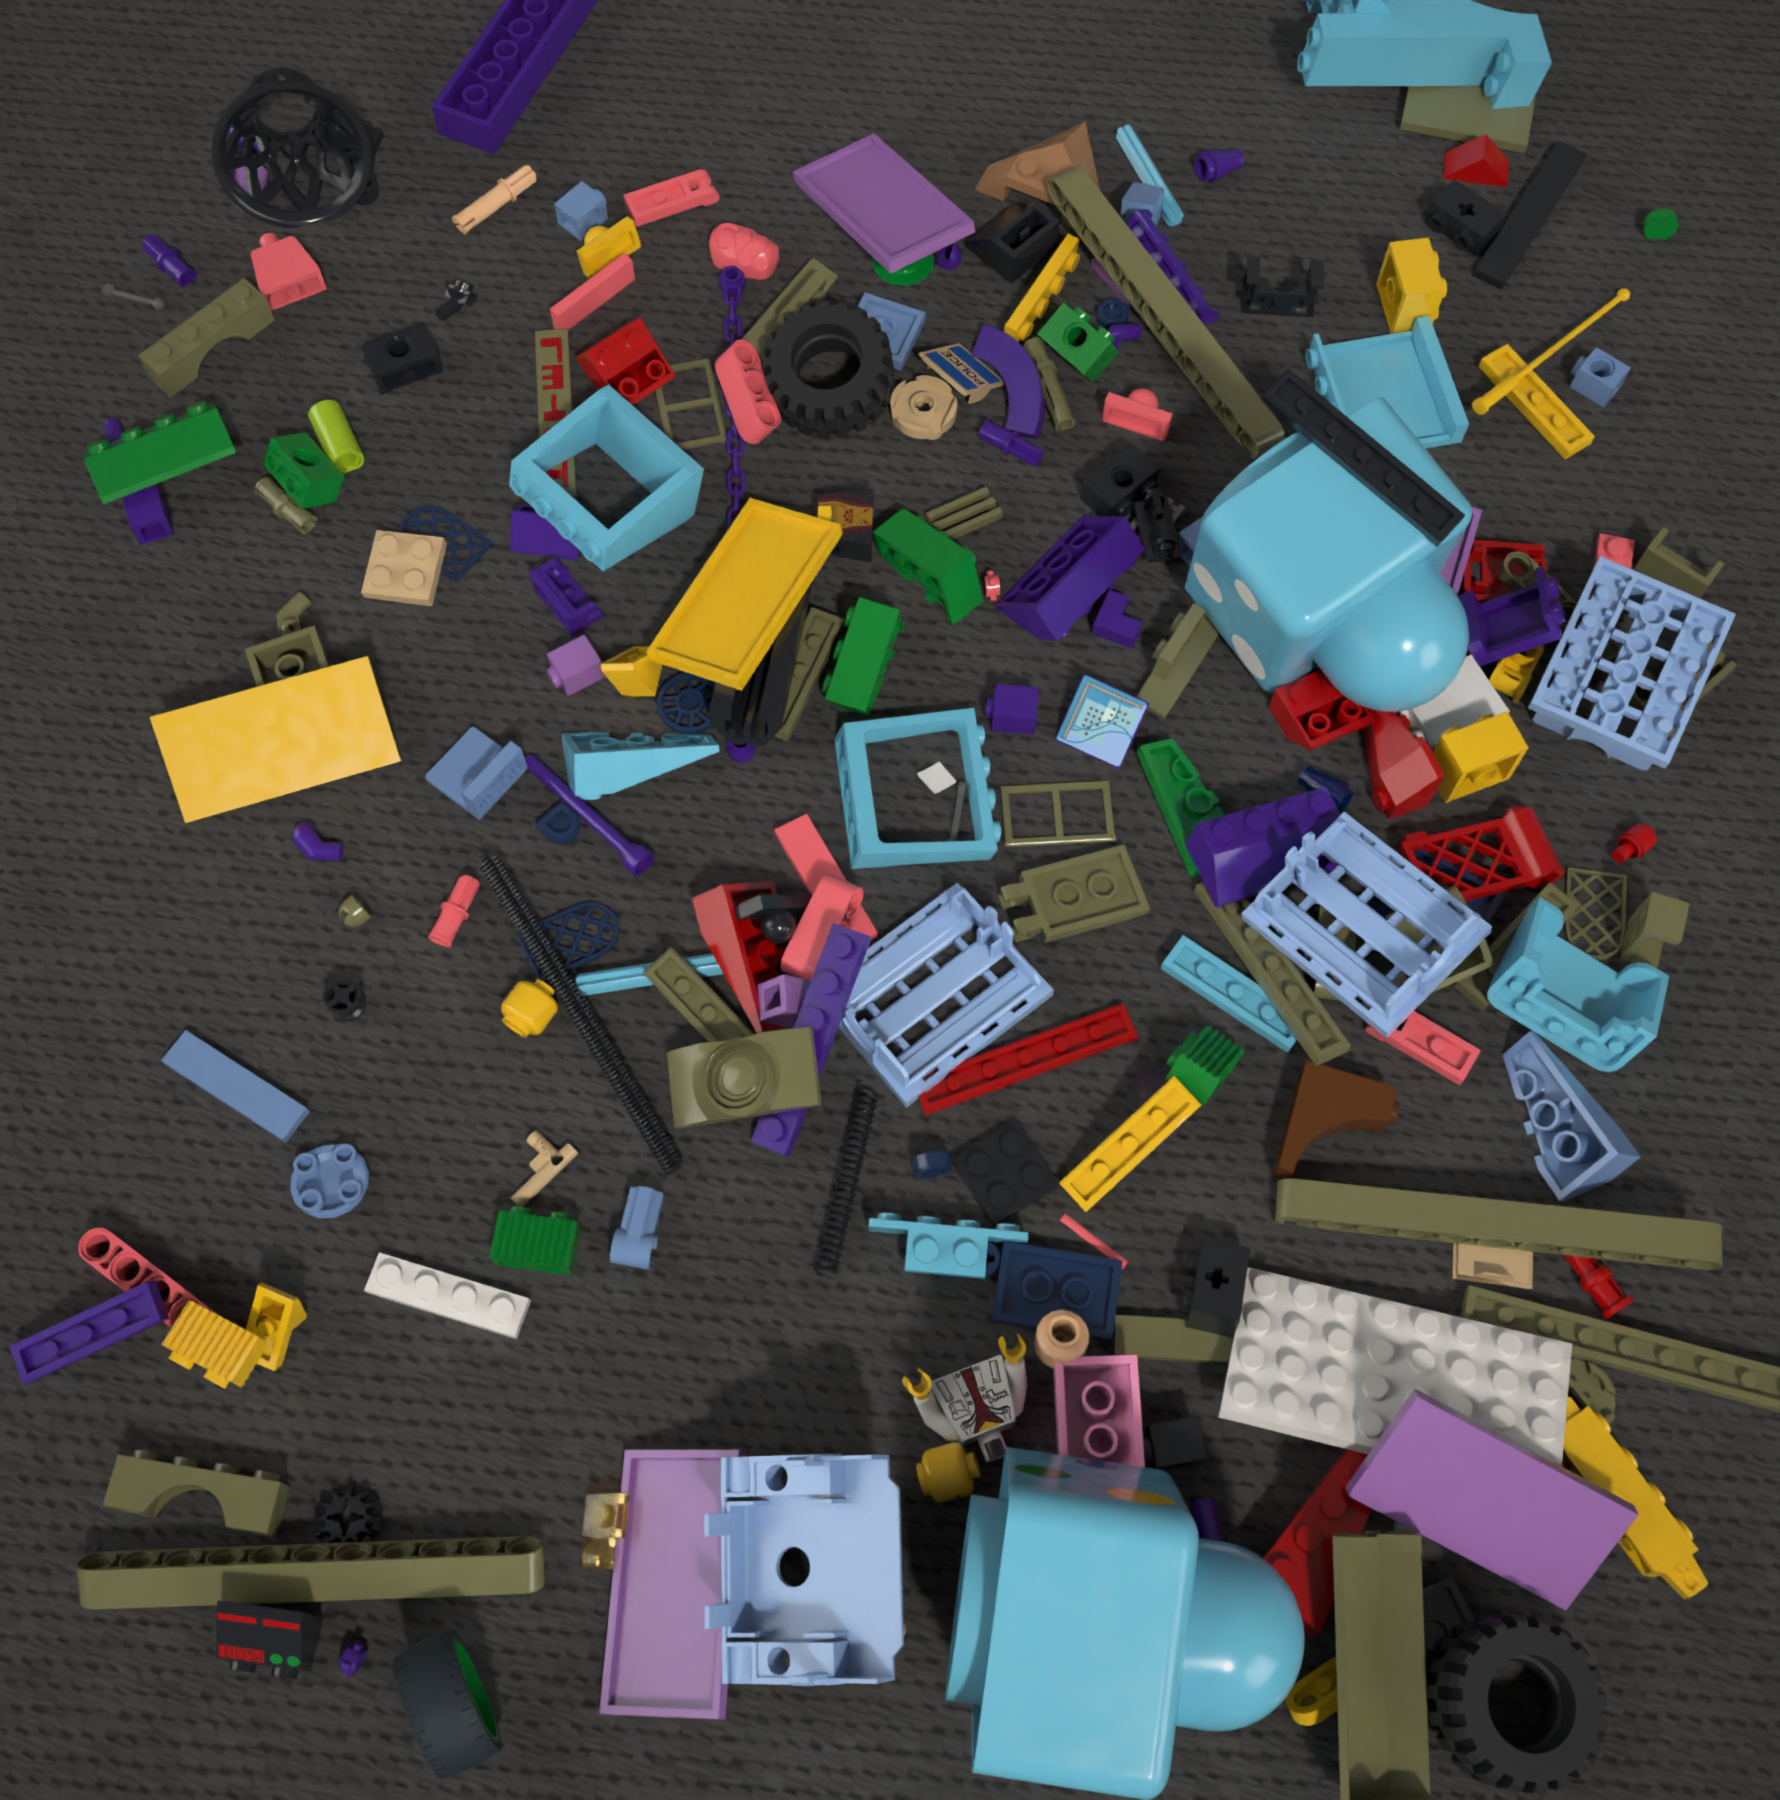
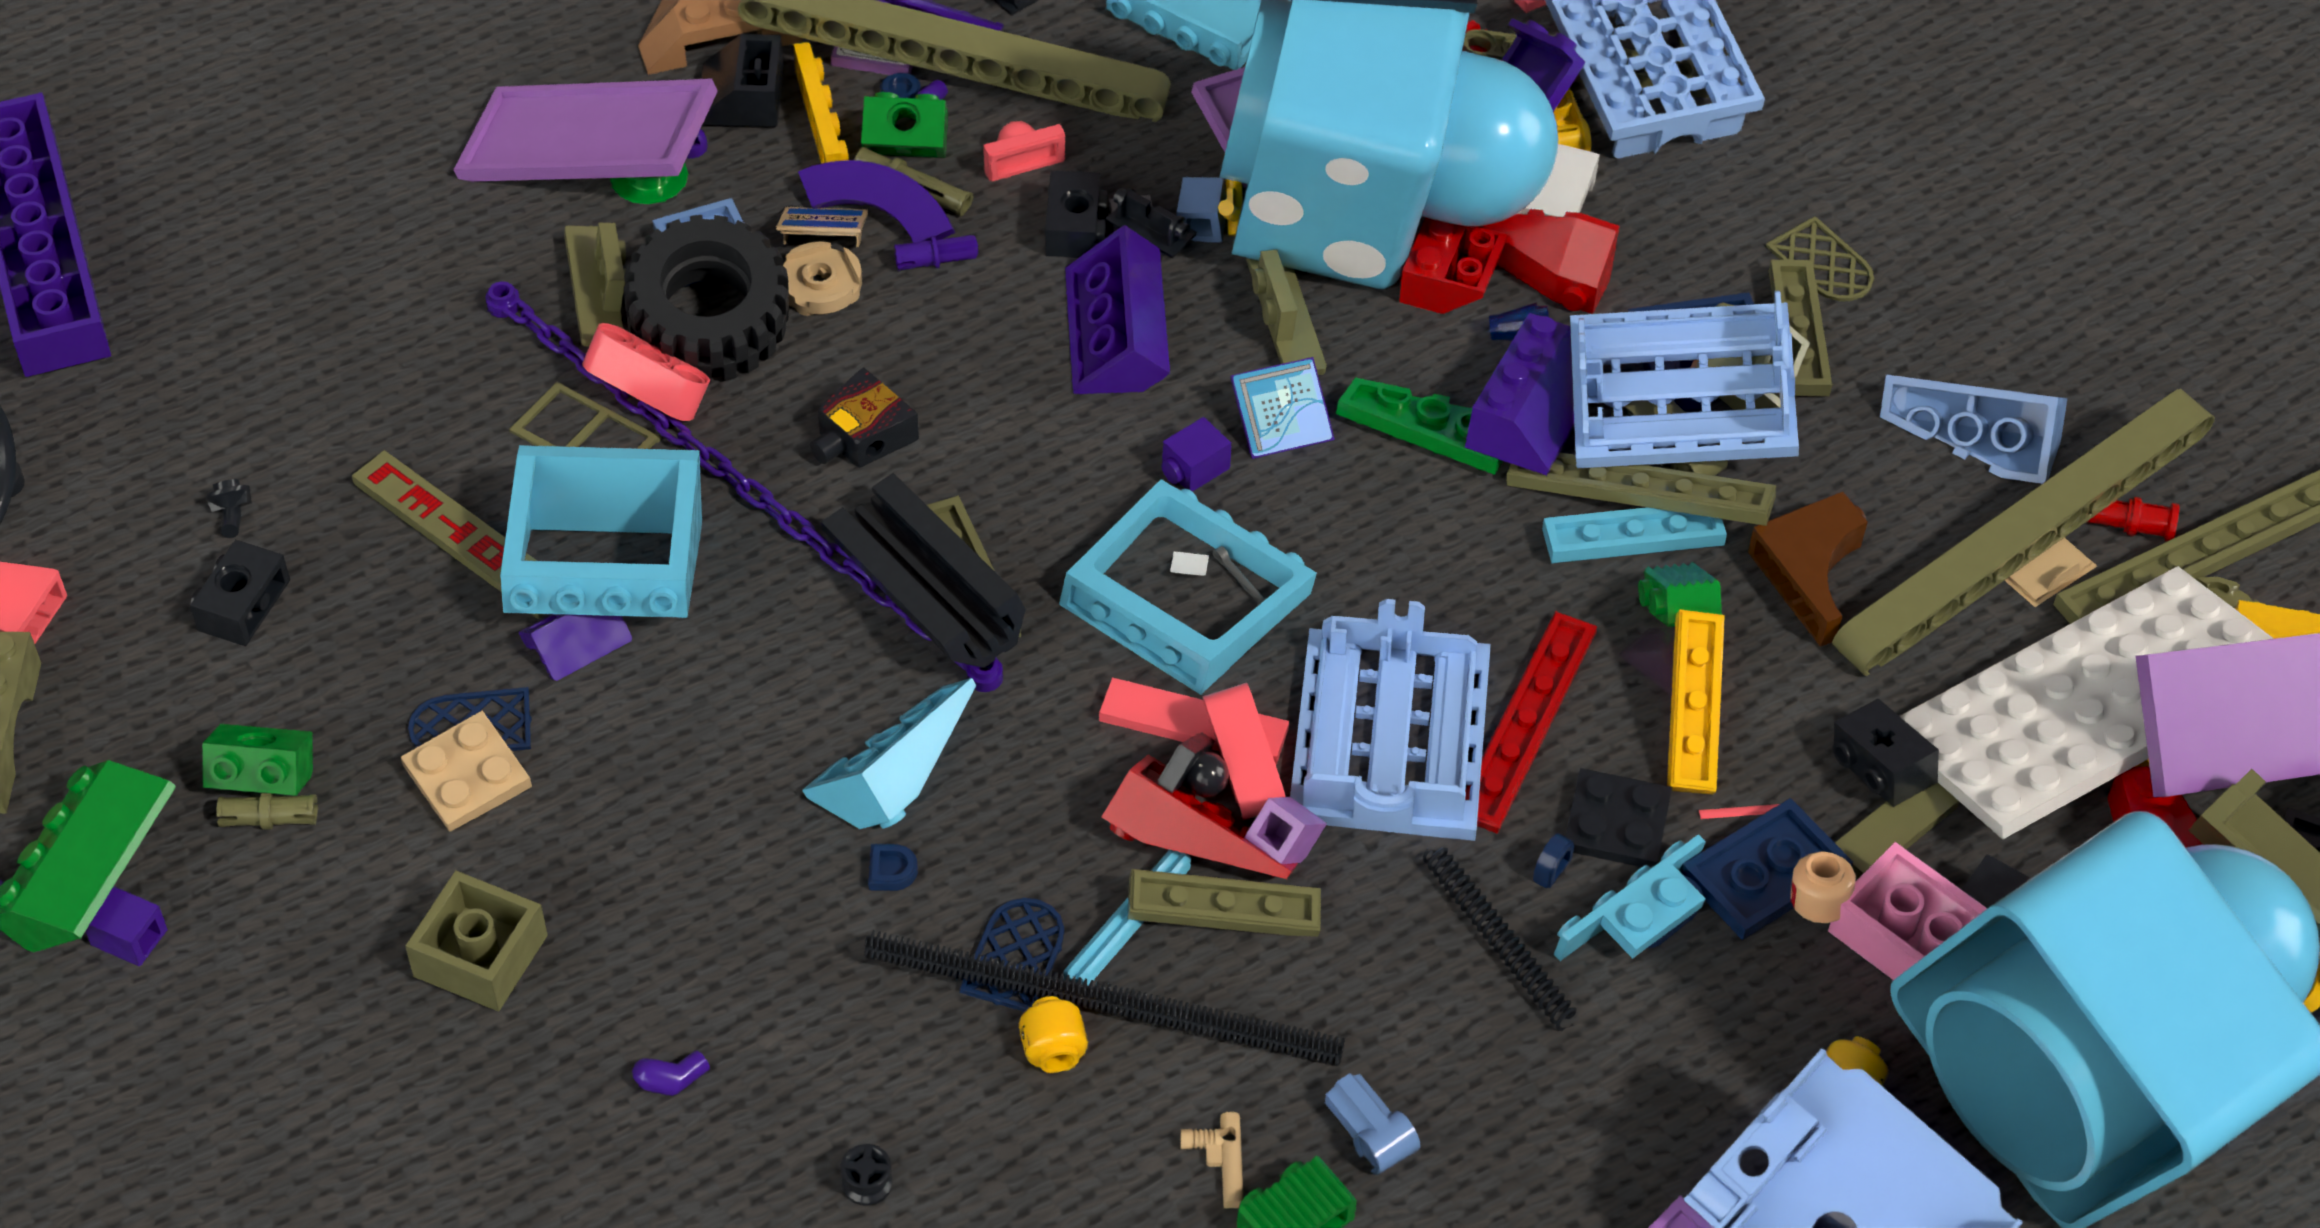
camera: 45 degrees left, 15 degrees down
yellow tile [150,656,401,823] -> none
olive arm [276,592,311,636] -> none
lime pin [308,400,364,474] -> none
olive hinge [338,894,372,927] -> none
medium blue bracket [425,727,528,820] -> none
coral axle [428,874,480,948] -> none
light nougat axle [452,165,537,235] -> none
dark purple piece [525,755,655,877] -> none
dark purple hinge [528,558,604,636] -> none
medium lavender brick [546,634,605,696] -> none
coral tile [550,253,635,330] -> none
medium blue brick [554,181,608,241] -> none
yellow tile [576,216,641,279] -> none
red slope [576,317,676,405] -> none
yellow slope [601,646,662,697] -> none
coral plate [623,169,720,227] -> none
yellow tile [646,498,843,691] -> none
dark blue wheel [657,673,716,734] -> none
olive slope [667,1027,822,1129] -> none
coral piece [708,223,780,280] -> none
dark purple plate [751,923,872,1156] -> none
green wedge [822,597,906,717] -> none
green wedge [873,508,984,625] -> none
white torso [902,1333,1027,1463] -> none
olive tile [926,486,1003,540] -> none
coral piece [983,571,1000,601] -> none
olive tile [998,845,1150,943] -> none
olive window [1000,781,1117,847] -> none
dark purple piece [1092,589,1142,649] -> none
coral plate [1366,1011,1481,1086] -> none
red piece [1398,805,1565,902] -> none
yellow brick [1433,711,1529,803] -> none
medium azure windscreen [1487,897,1669,1072] -> none
red cylinder [1611,823,1657,863] -> none
olive panel [1620,892,1690,968] -> none

